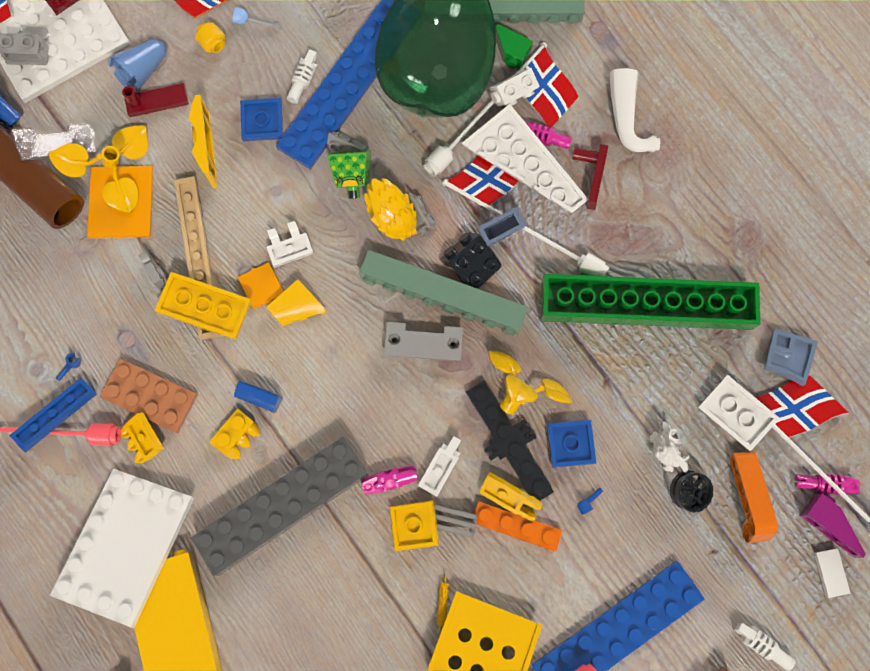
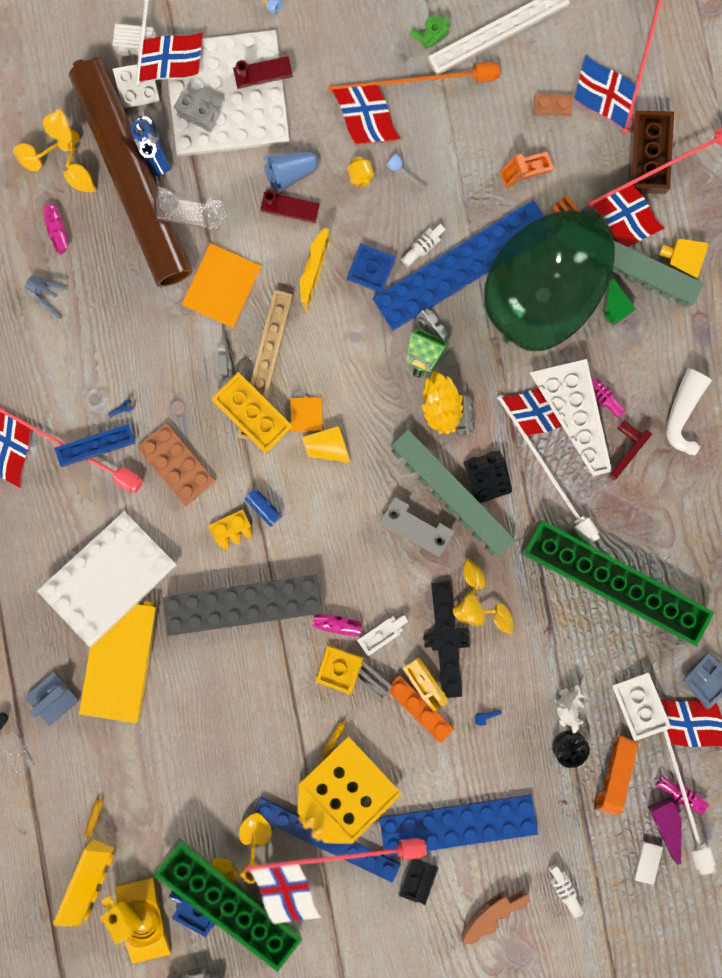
camera: 25 degrees right, 10 degrees up
yellow plant [49,126,148,213] -> none
yellow plate [121,412,164,464] -> none
white plate [267,221,314,268] -> none
flag [423,42,578,177] -> none
sand blue brick [478,207,529,246] -> none
white brick [490,68,540,106] -> none
blue plate [547,420,597,468] -> none

